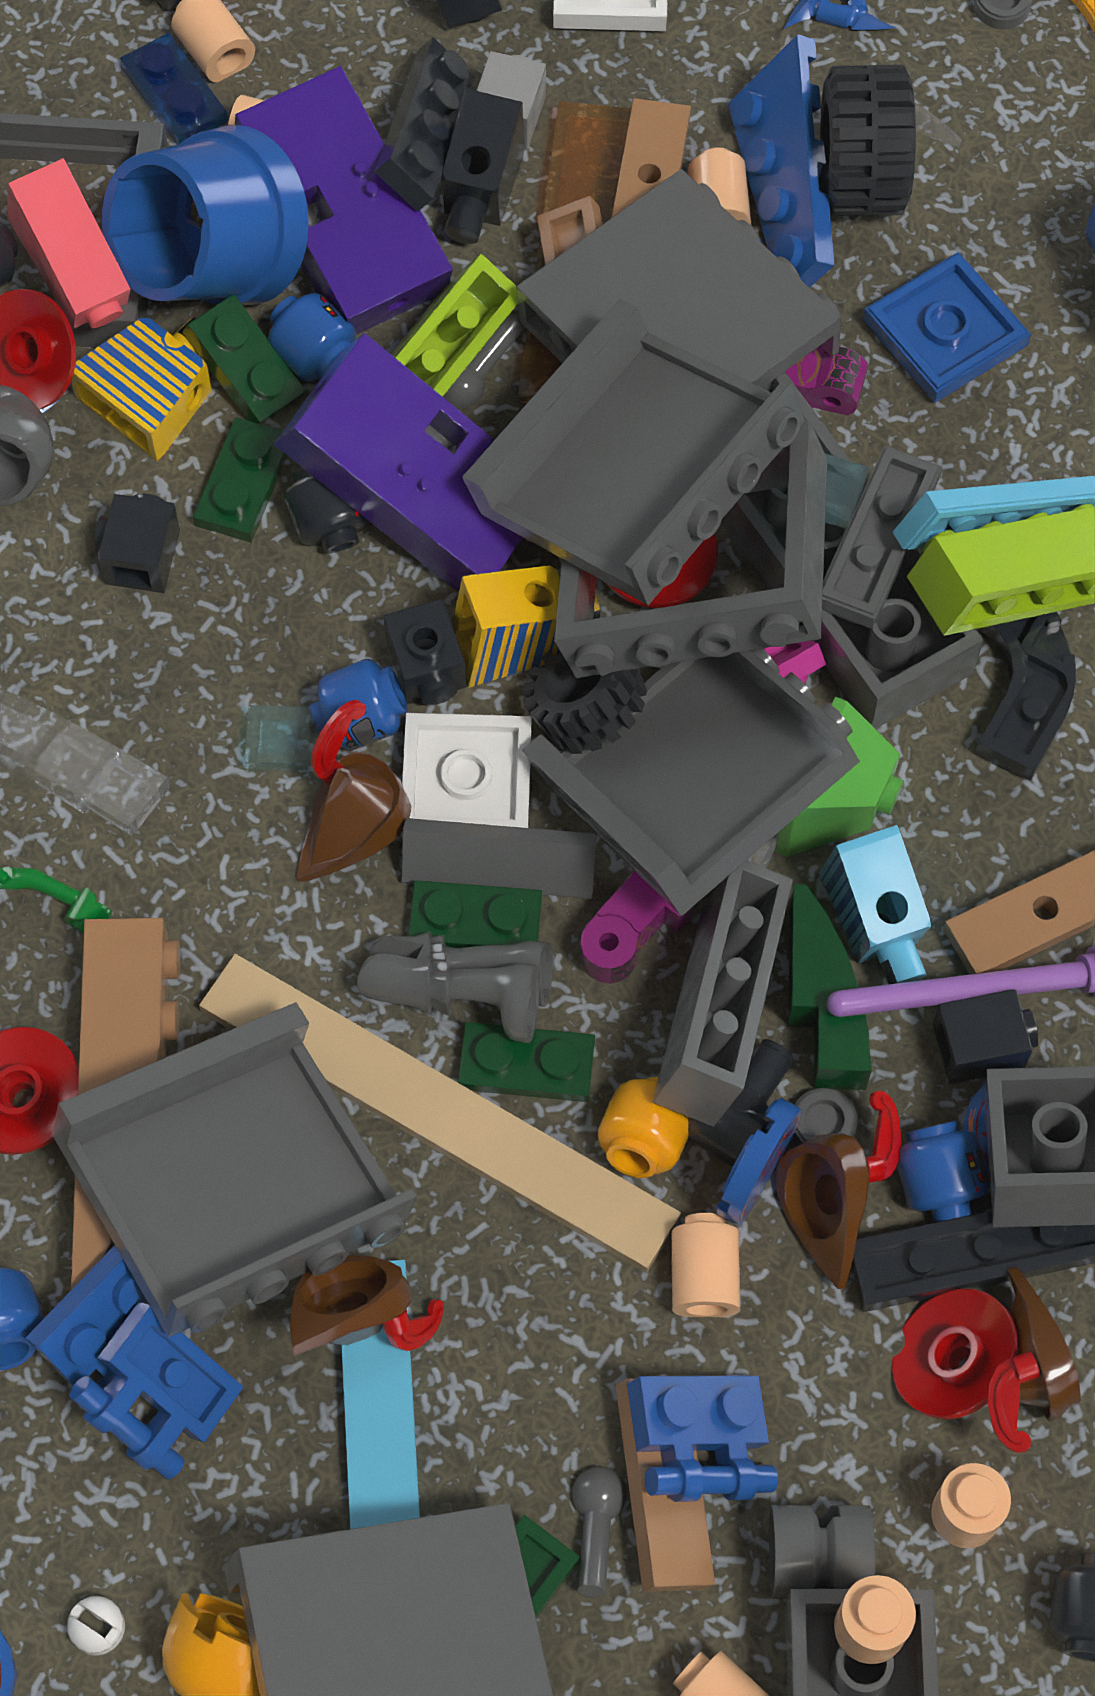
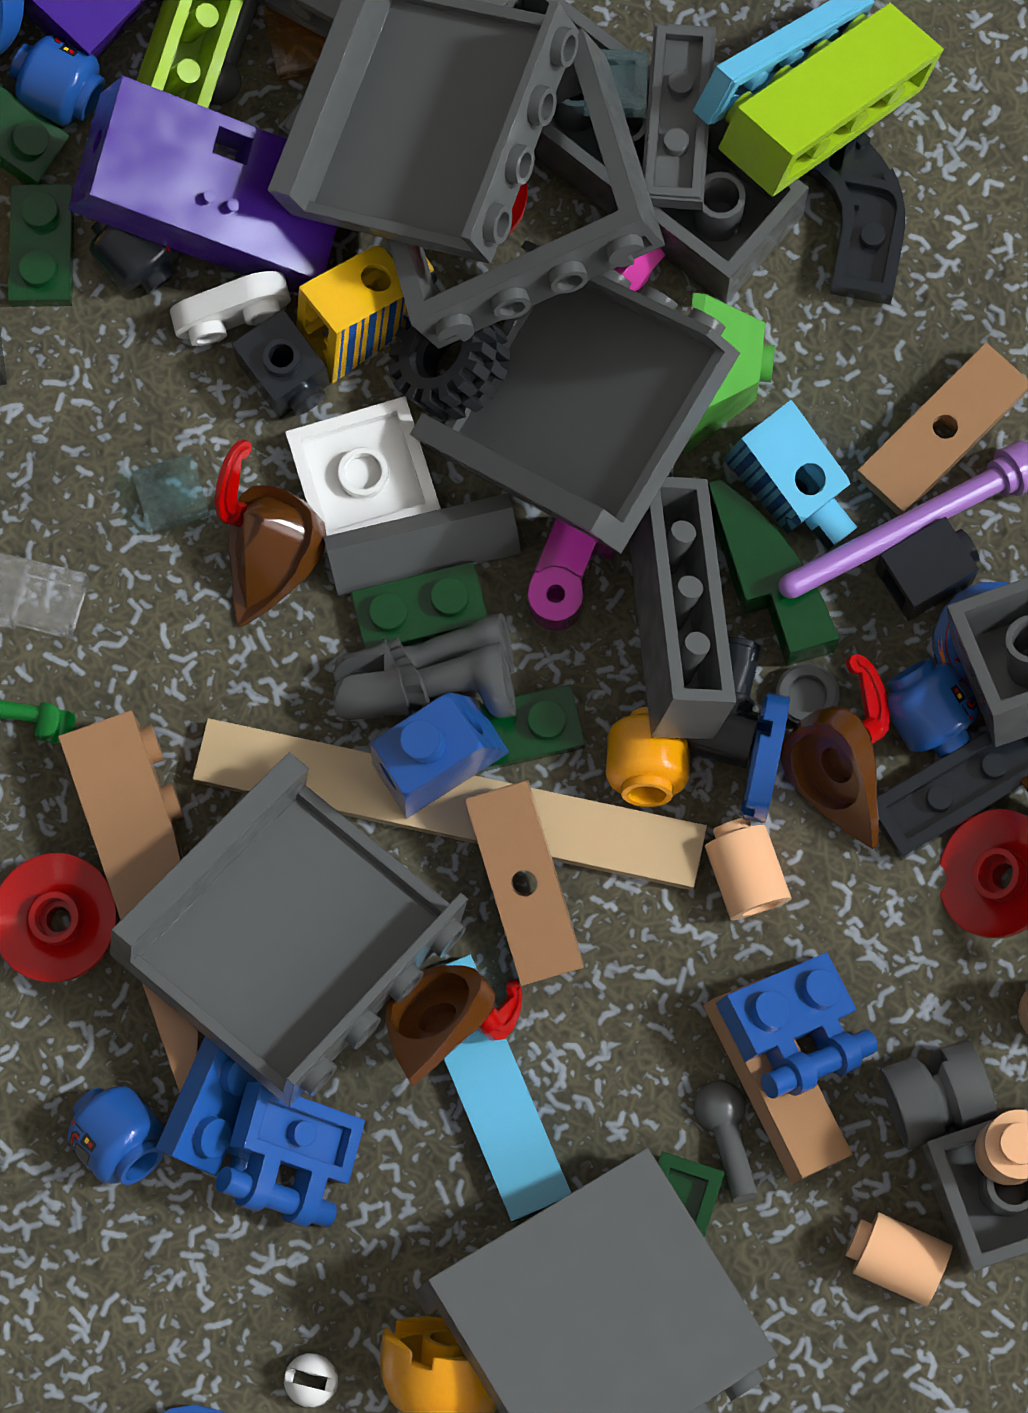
camera: 15 degrees left, 10 degrees up
blue head [310,659,408,751] -> none
none -> white plate [170,271,291,346]
none -> blue torso [370,692,510,819]
none -> medium nougat tile [465,780,584,986]

